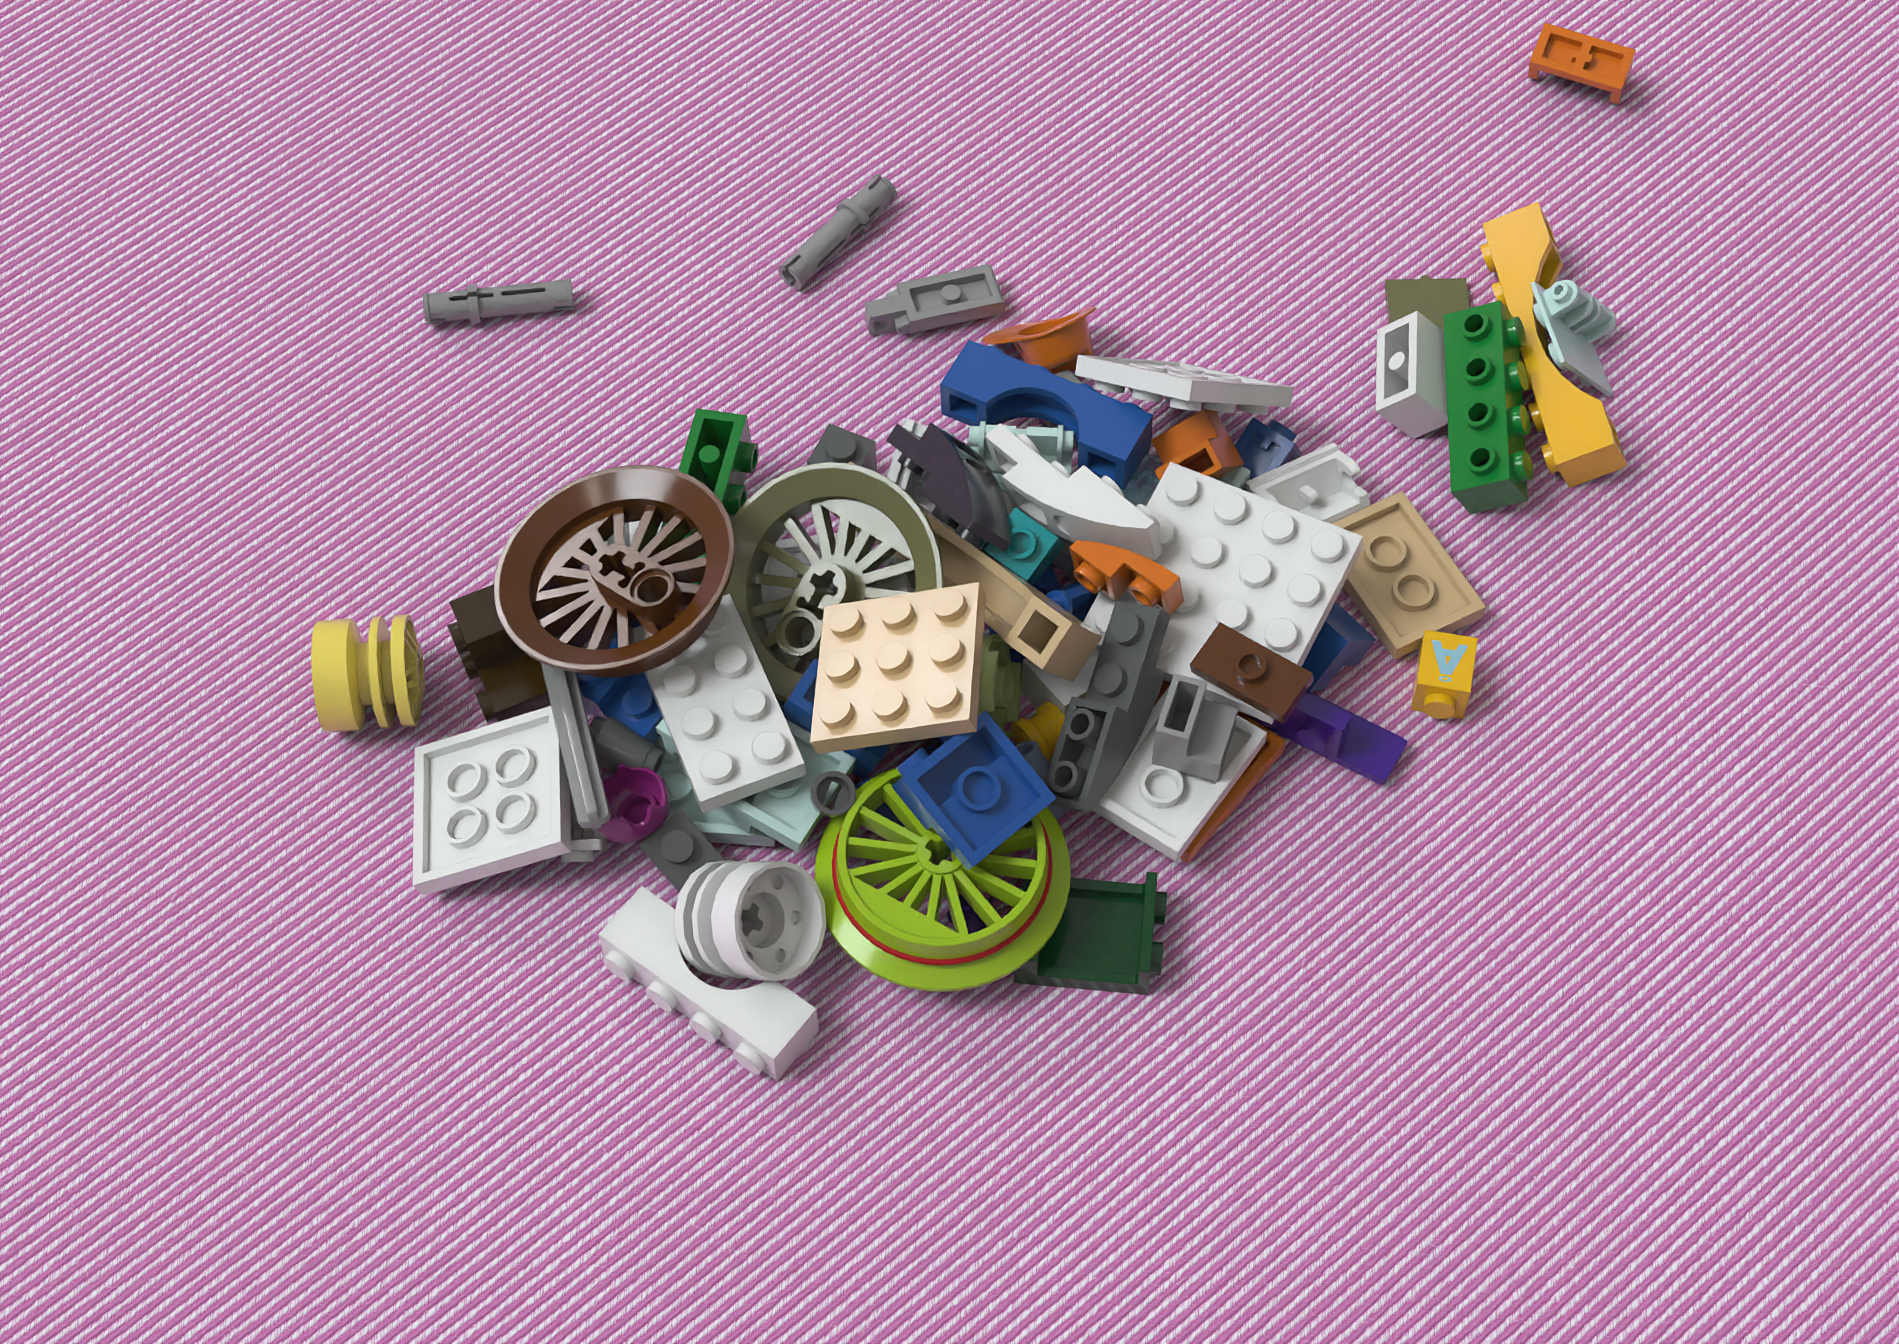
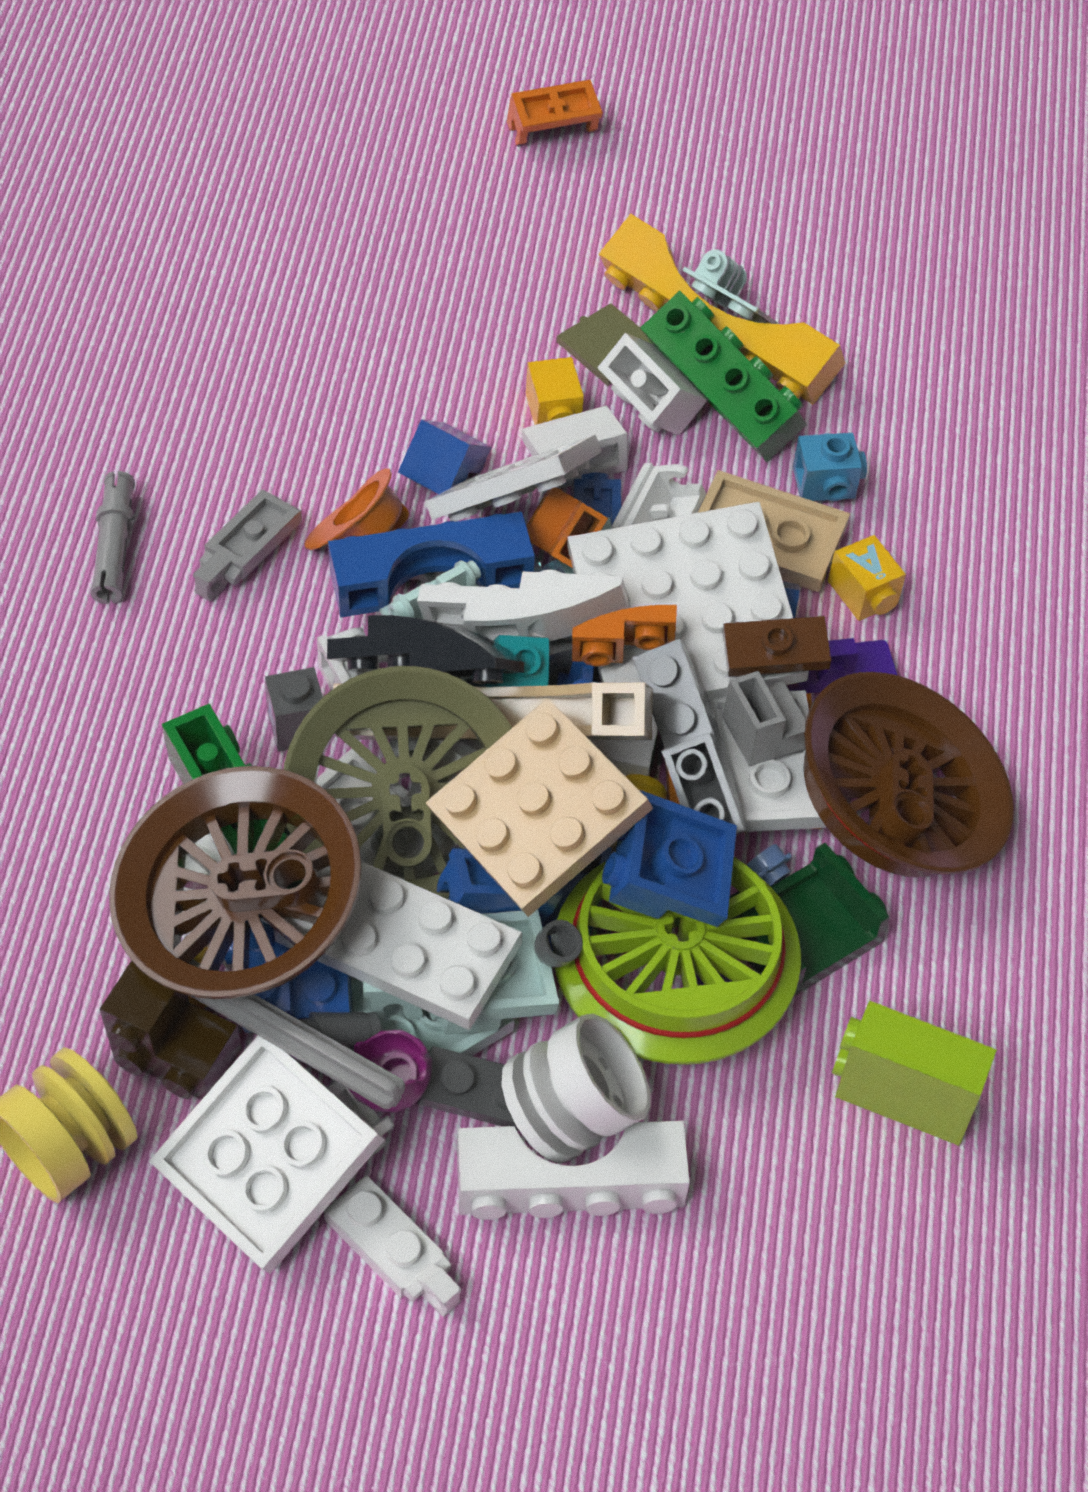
camera: 45 degrees left, 5 degrees down
none -> white hinge [324,1175,461,1317]
none -> blue piece [398,419,492,494]
none -> white hinge [522,405,627,494]
none -> yellow brick [525,357,584,425]
none -> medium blue plate [747,844,792,887]
none -> dark azure brick [793,433,867,501]
none -> reddish brown piece [803,672,1014,877]
none -> lime brick [832,1000,997,1146]

